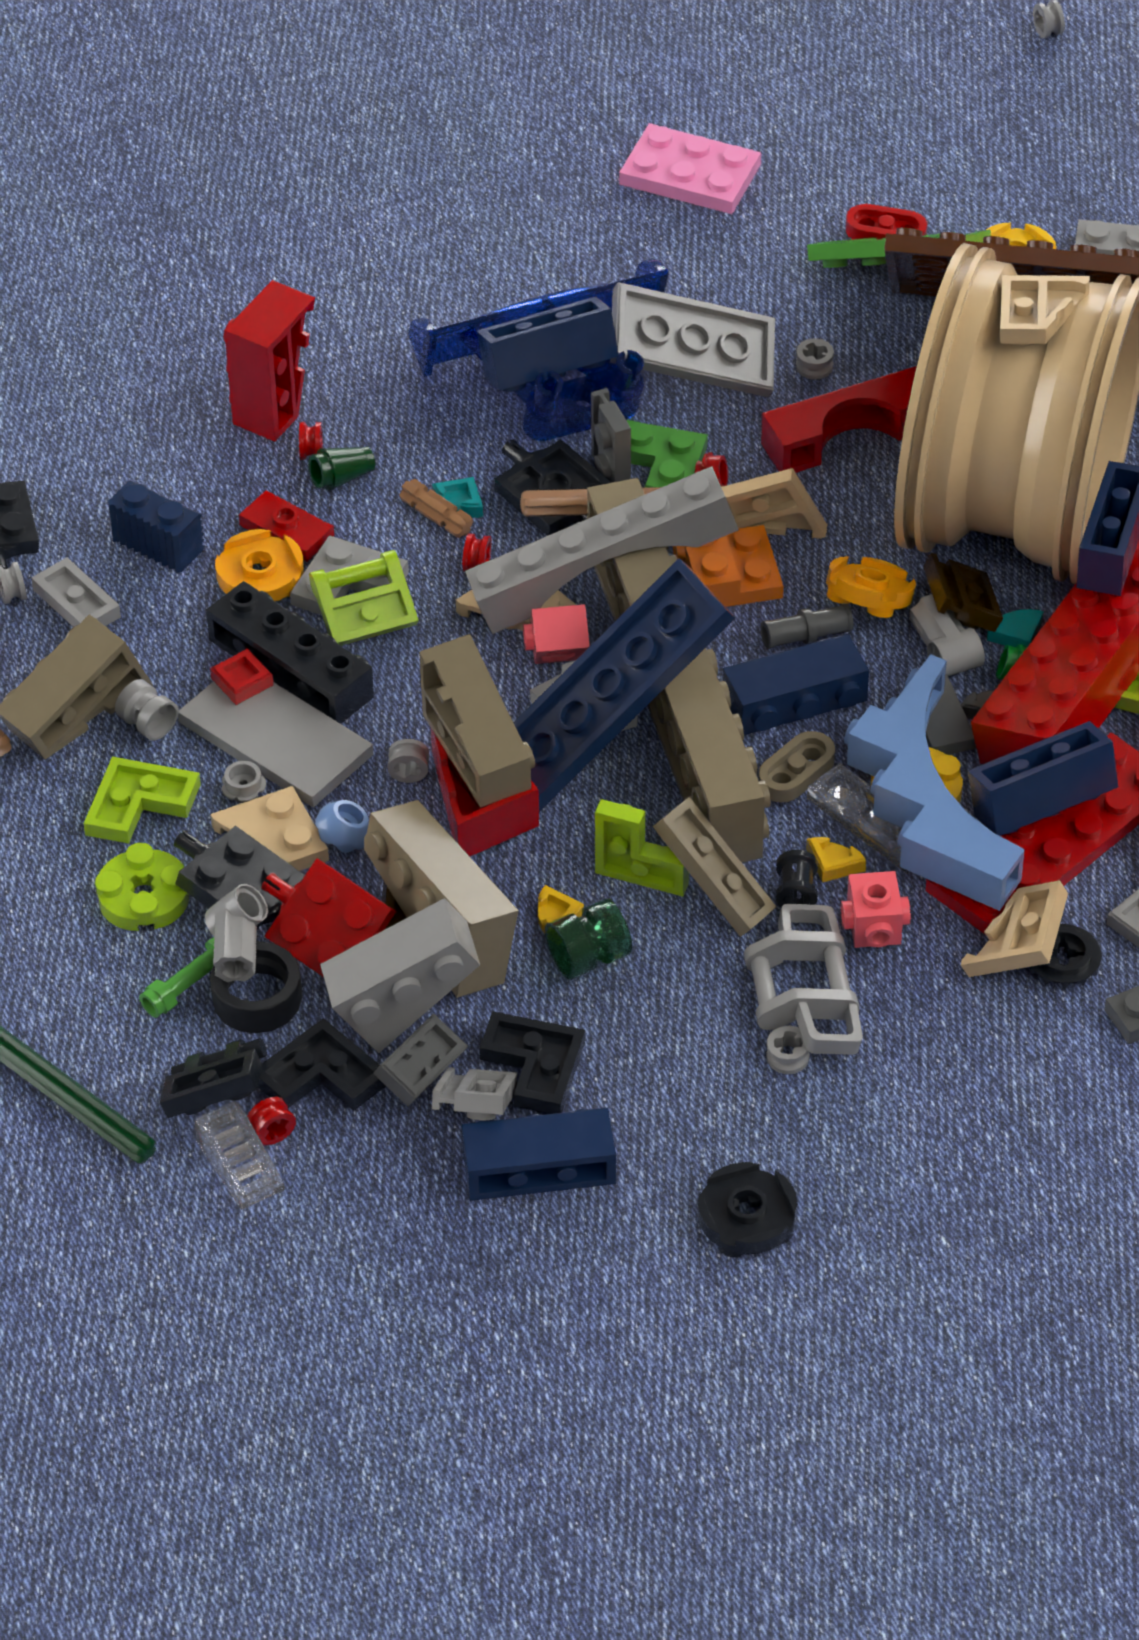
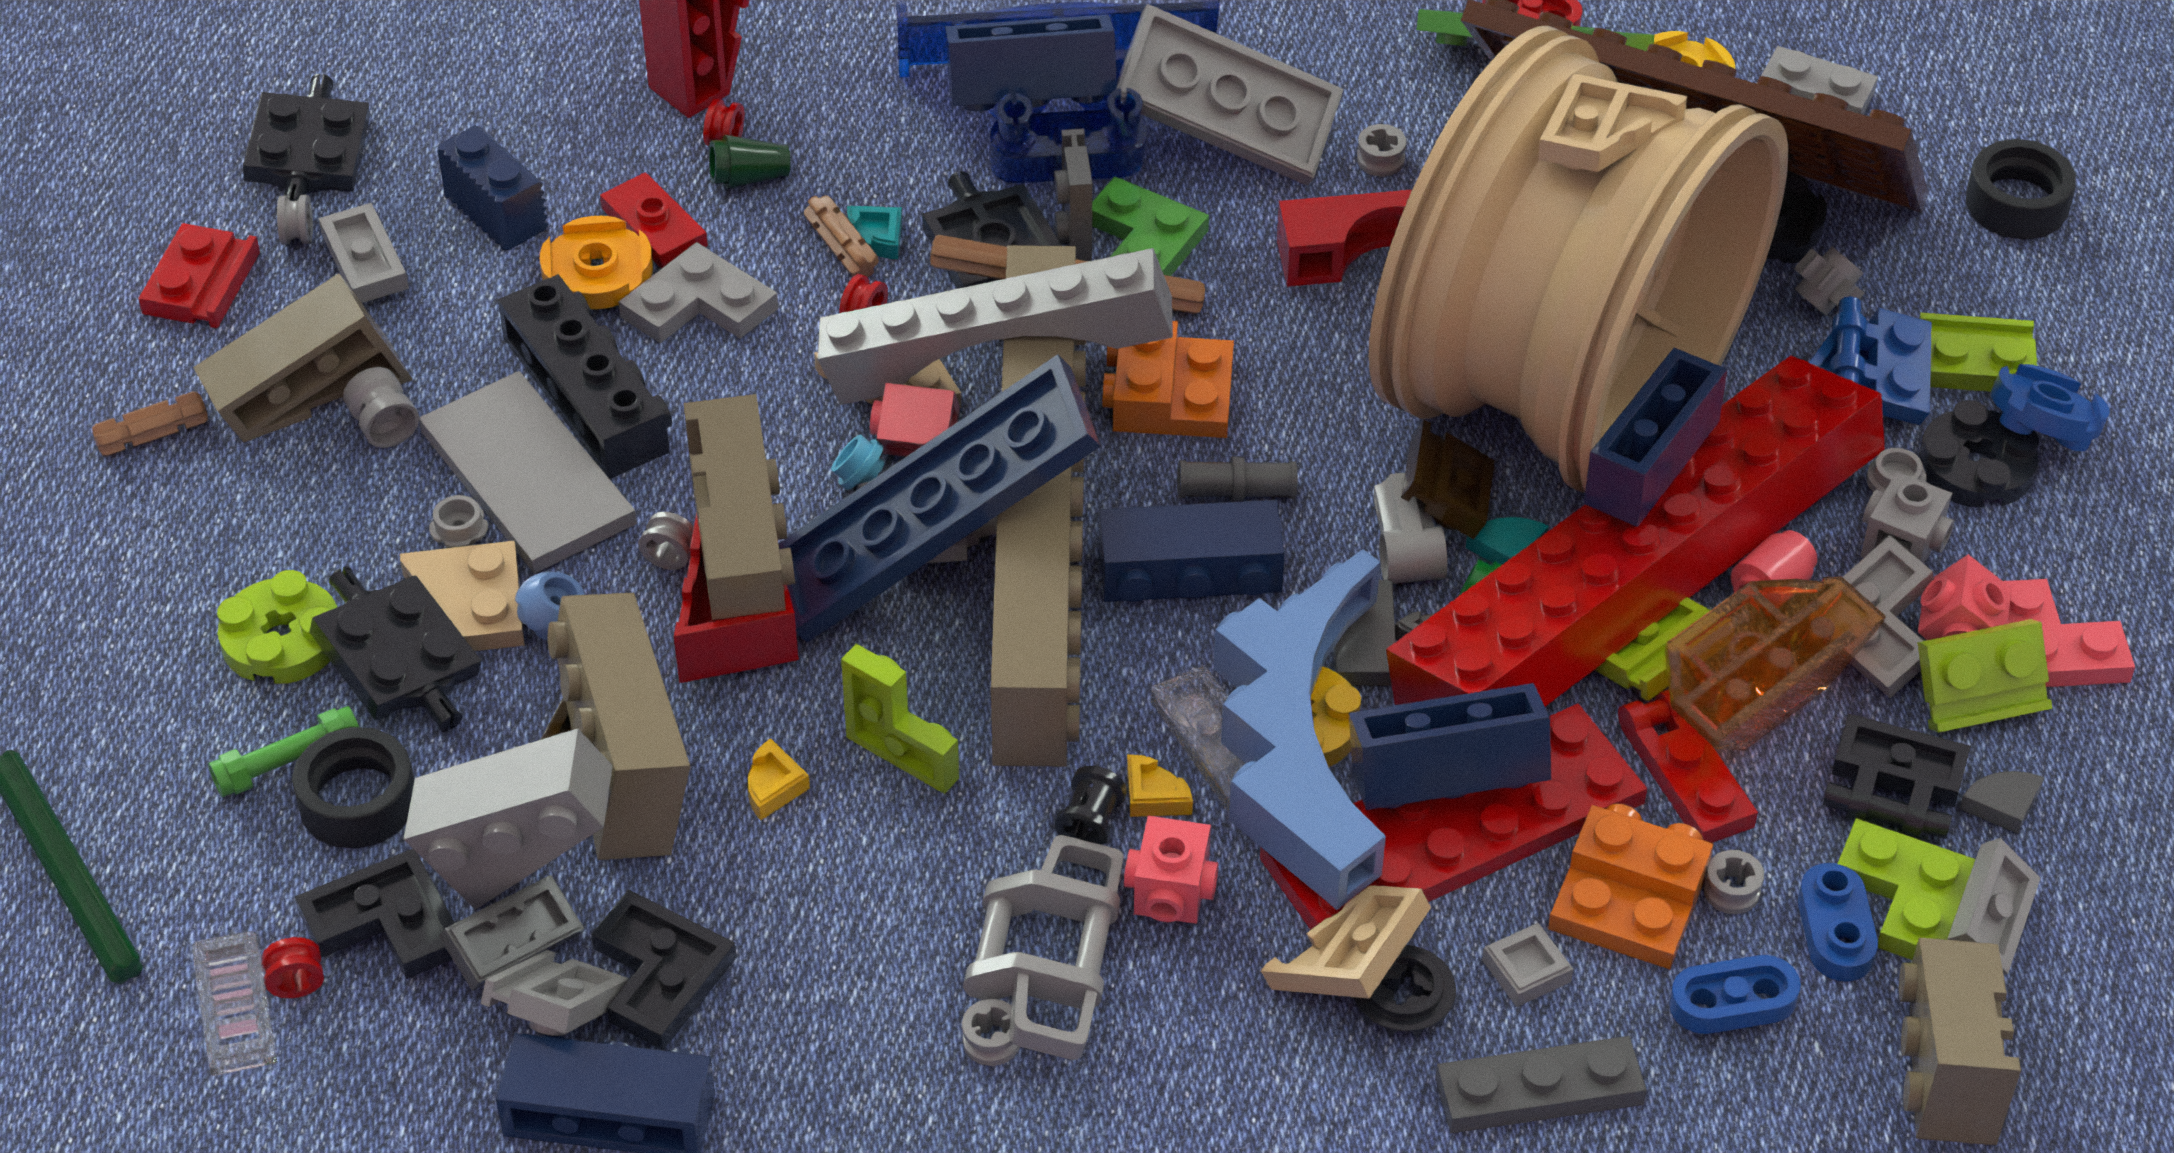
camera: 15 degrees right, 0 degrees up
lime plate [83,756,201,844] -> none
black plate [160,1038,267,1118] -> none
light grey piece [205,884,268,982] -> none
red tile [210,649,274,705] -> none
red plate [261,858,396,977] -> none
lime plate [309,550,419,646] -> none
clear green wheel [545,898,632,980] -> none
dark tan plate [652,797,777,937] -> none
red plate [695,452,728,486] -> none
tan wing [721,468,827,538] -> none
dark tan plate [759,731,835,802] -> none
light orange plate [826,556,916,618] -> none
none -> medium azure plate [831,434,884,490]

